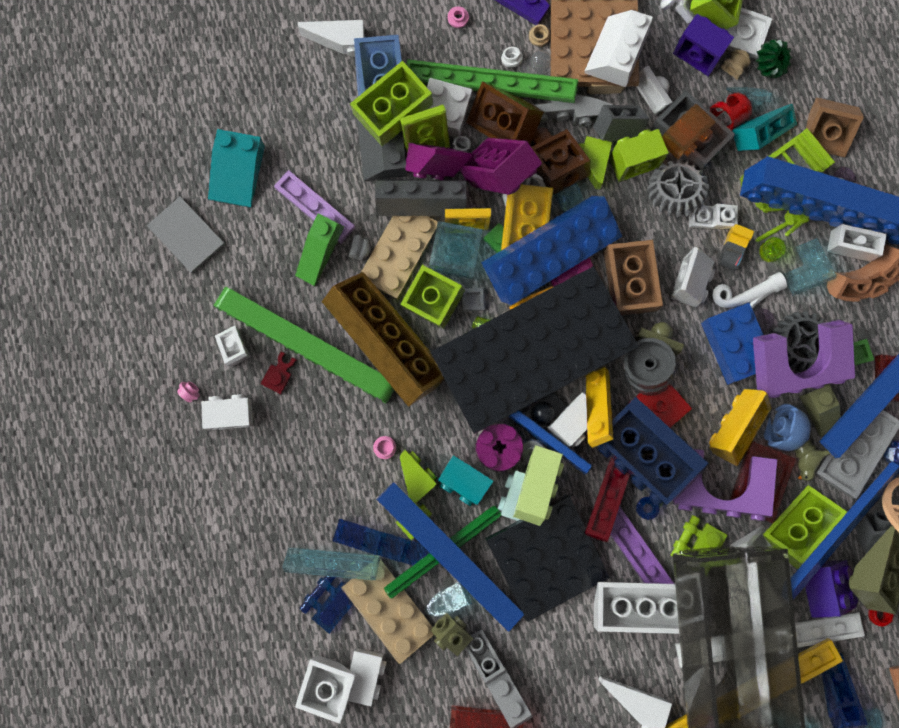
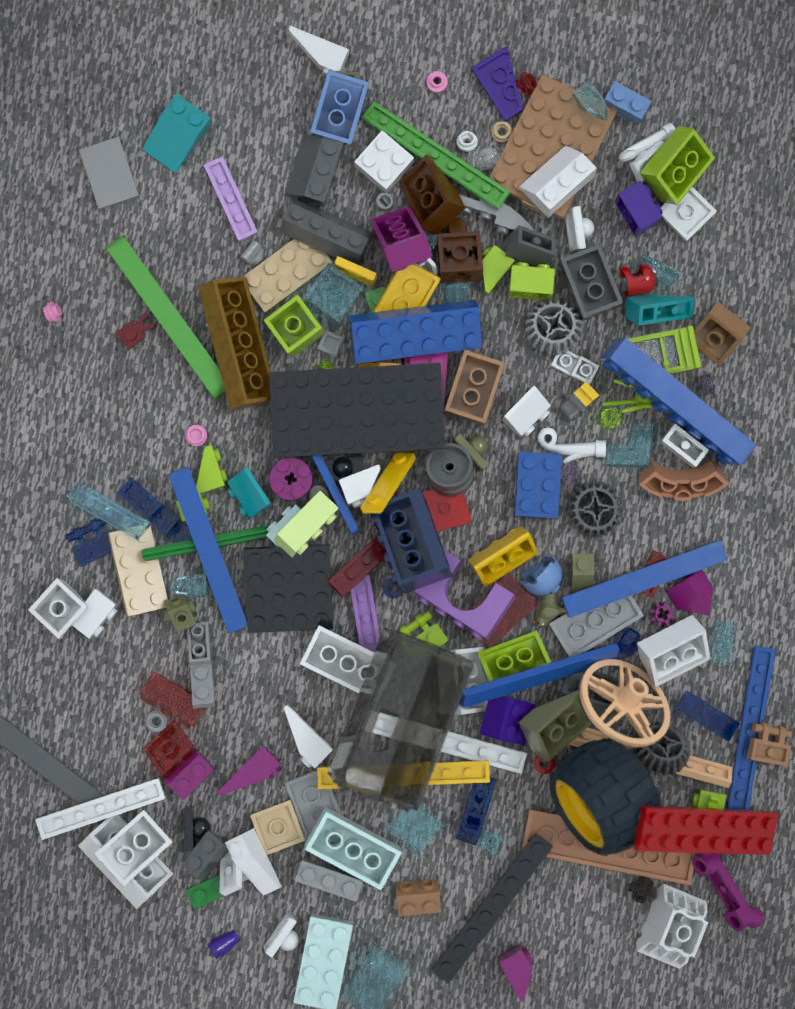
camera: 25 degrees right, 5 degrees up
white brick [201,394,253,431] -> none
white slope [215,326,251,367] -> none
bright green slope [295,213,345,286] -> none
lime brick [350,60,433,146] -> none
lime tile [400,104,450,155] -> none
magenta slope [405,143,471,180] -> none
clear orange brick [662,103,715,160] -> none
tan brick [721,50,751,80] -> none
medium lavender arch [753,320,855,398] -> none
dark green gear [755,39,793,78] -> none
bright green plate [853,339,874,366] -> none

